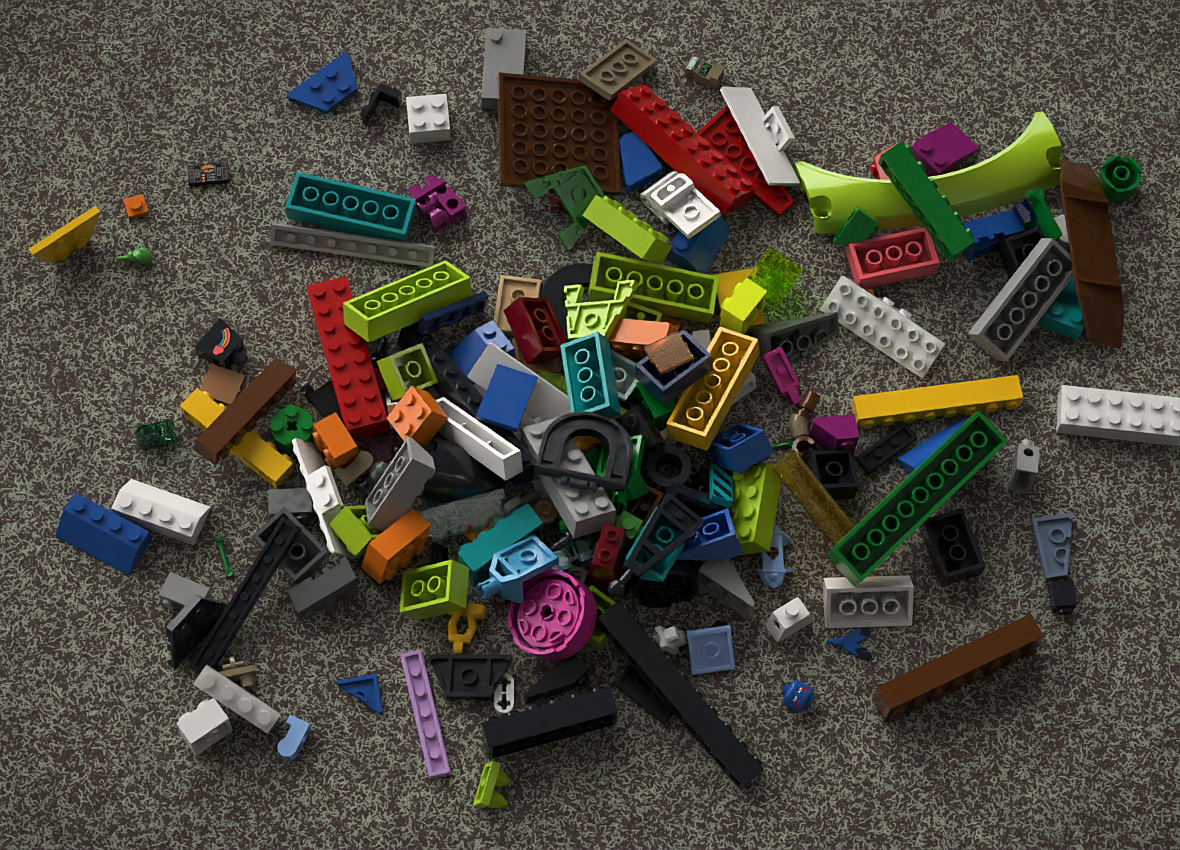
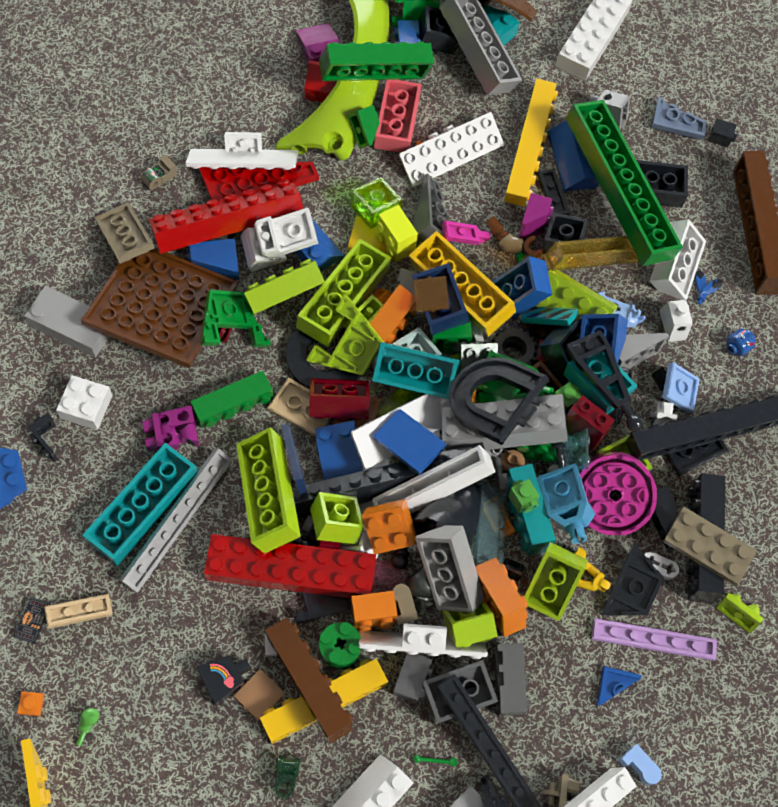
camera: 70 degrees left, 0 degrees up
clear blue slope [1012,200,1037,225] -> none
none -> tan tile [44,594,113,629]
none -> green brick [191,371,273,428]
none -> bright green brick [508,479,540,514]
none -> dark tan plate [663,507,757,587]

